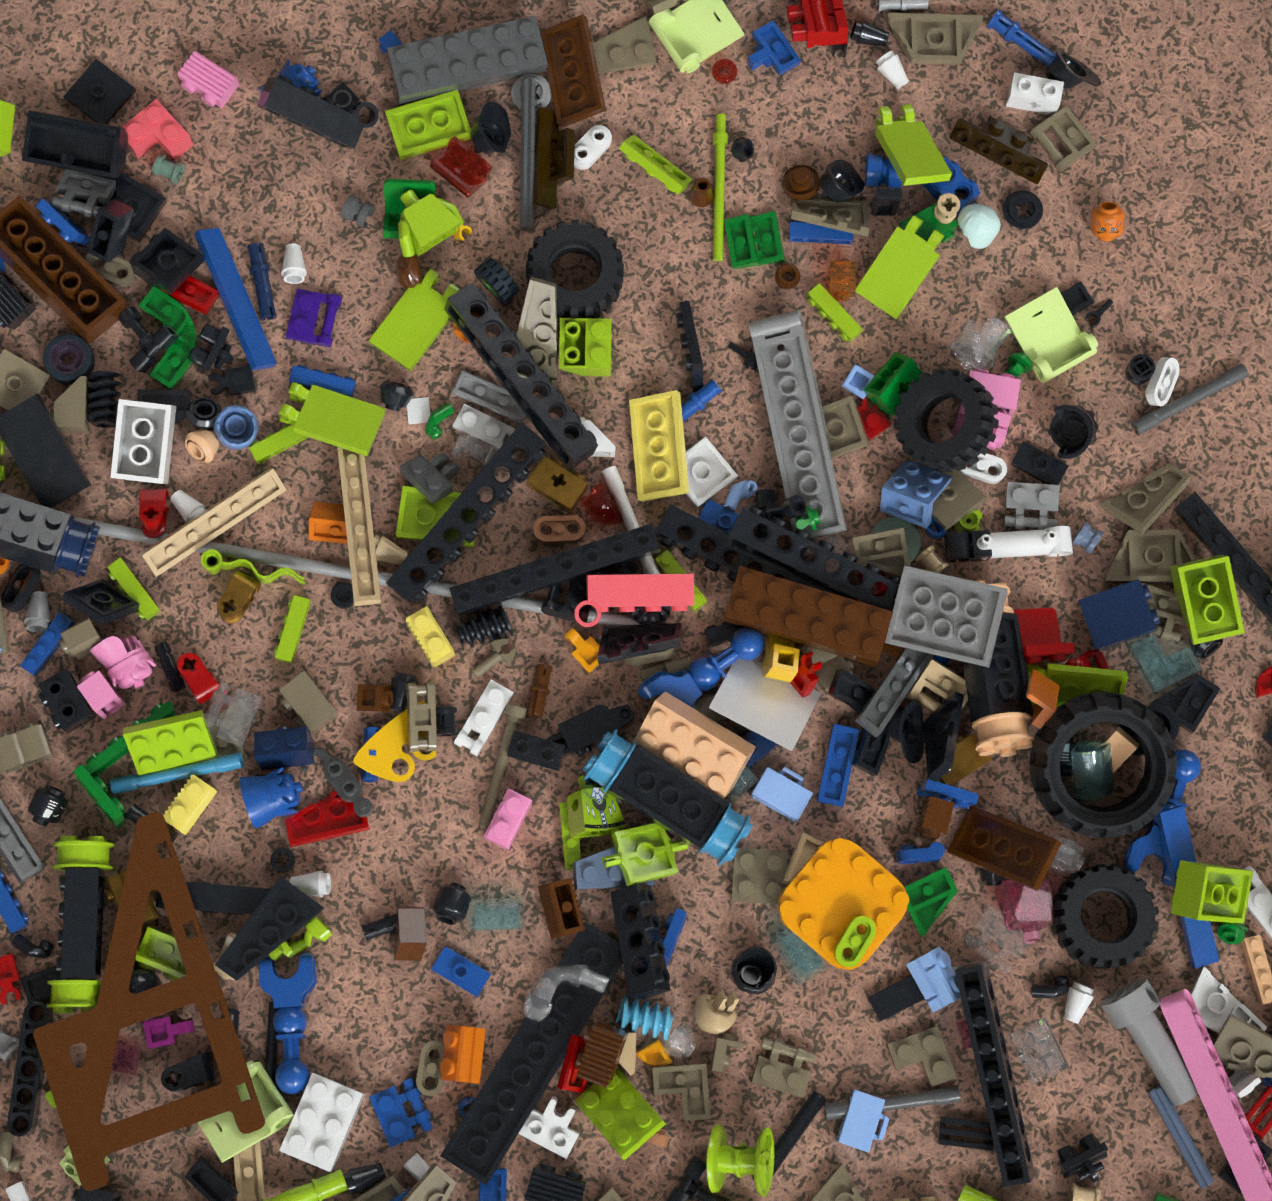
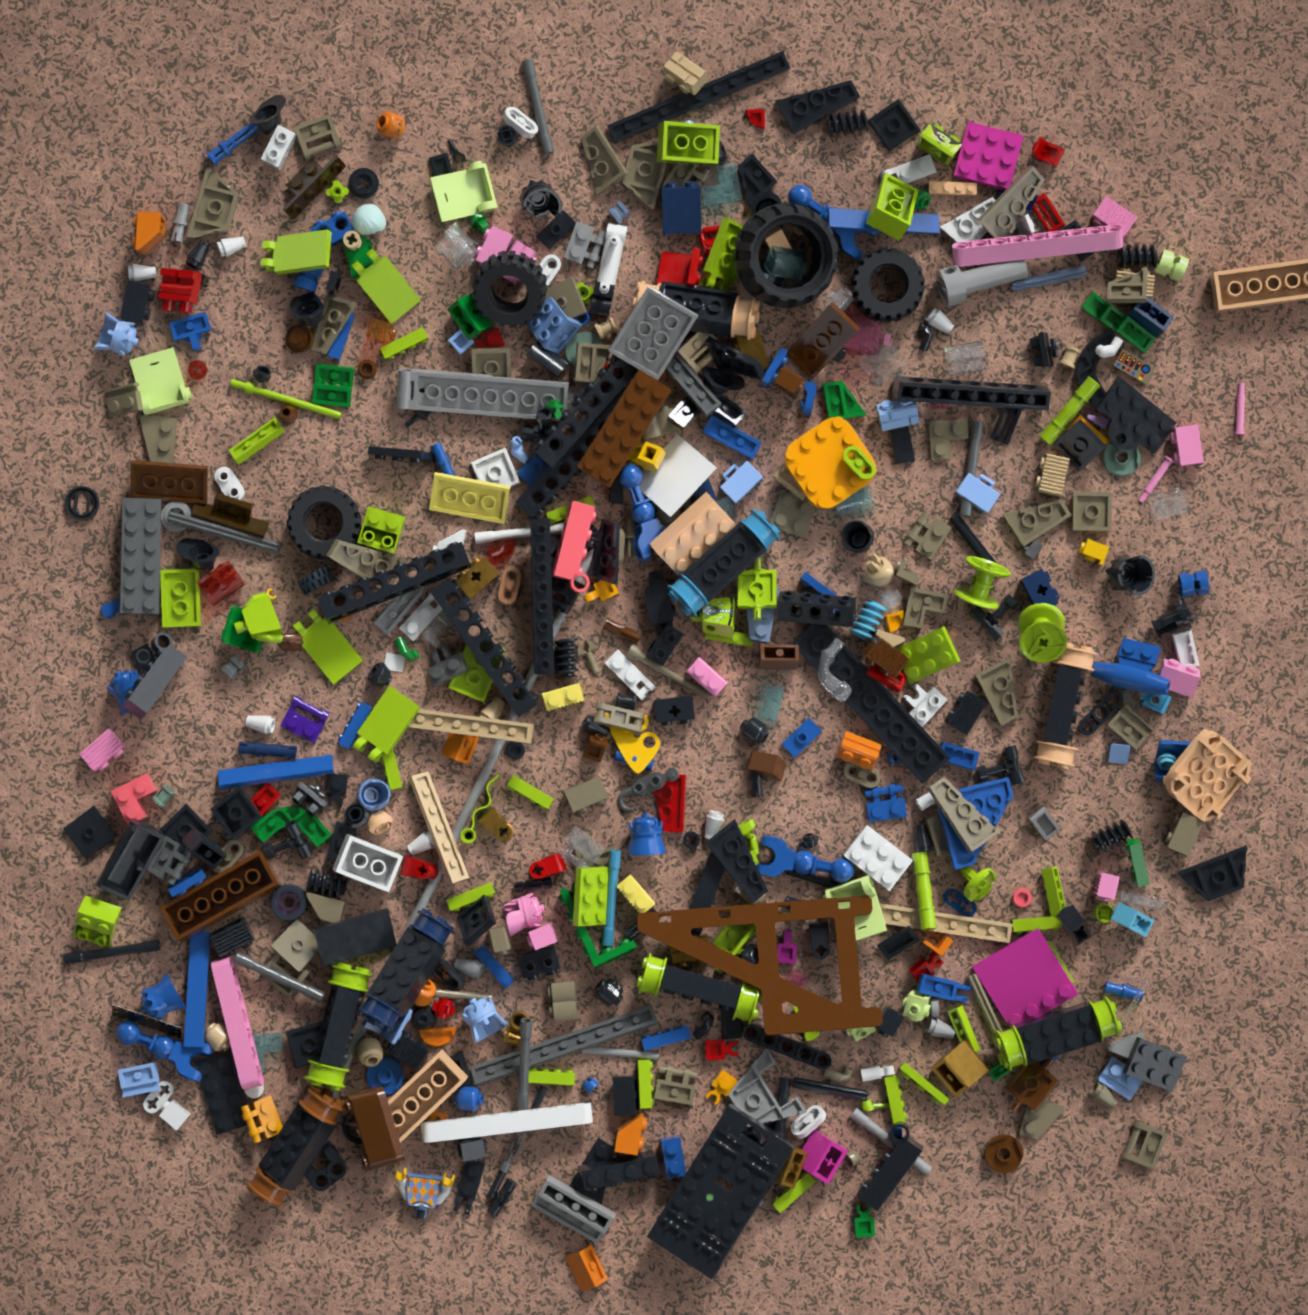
camera: 60 degrees left, 10 degrees up
dark blue brick [254,726,314,770] -> none
red plate [790,651,822,698] -> none
orange panel [1026,669,1060,729] -> none
none -> lime plate [326,180,349,203]
none -> black brick [527,341,570,378]
none -> black brick [654,696,695,726]
none -> black plate [800,833,819,849]

